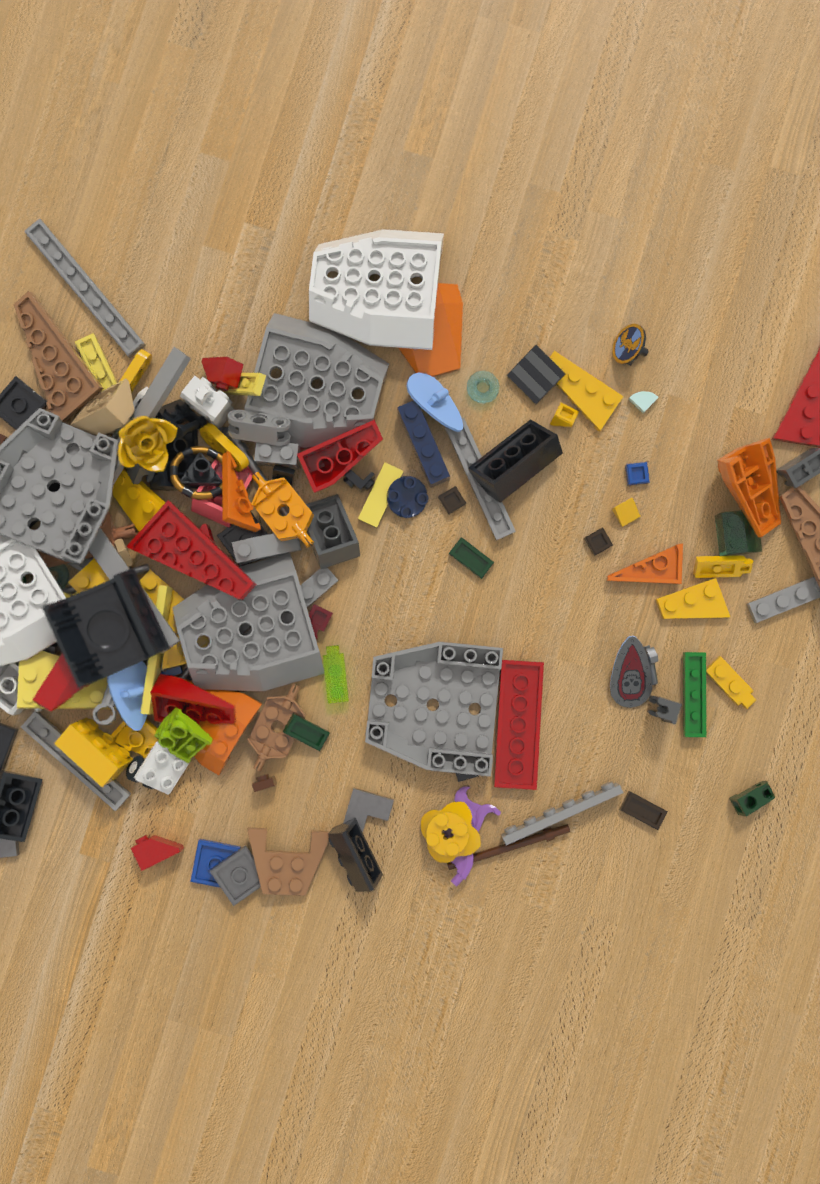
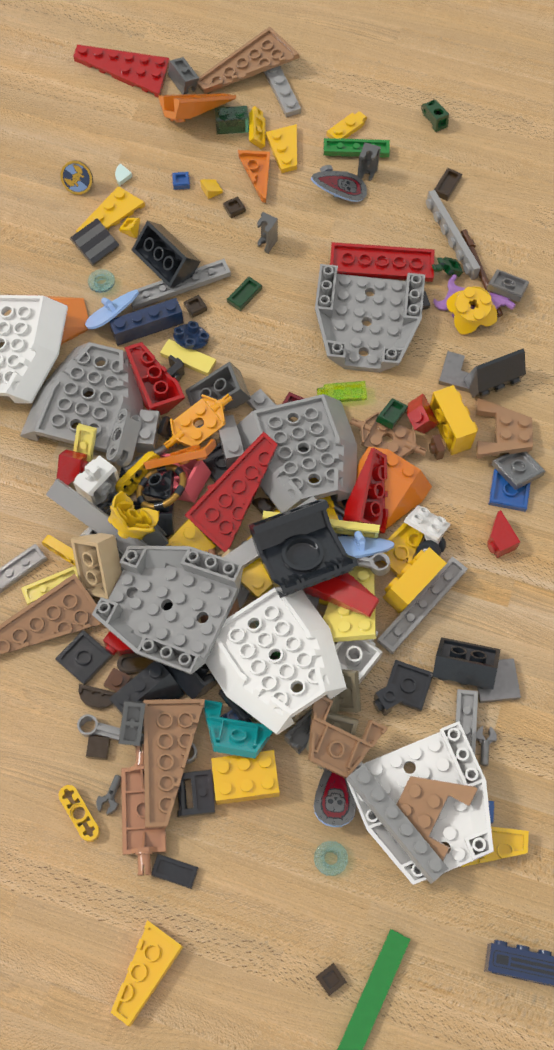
camera: 90 degrees left, 20 degrees down
lime slope [155,708,213,763] -> none
none -> dark brown tile [252,497,276,514]
none -> dark grey hinge [257,212,278,254]
none -> red slope [407,393,439,434]
none -> yellow brick [430,385,478,456]
none -> dark green plate [431,257,463,277]
none -> flat silver tile [486,270,529,302]

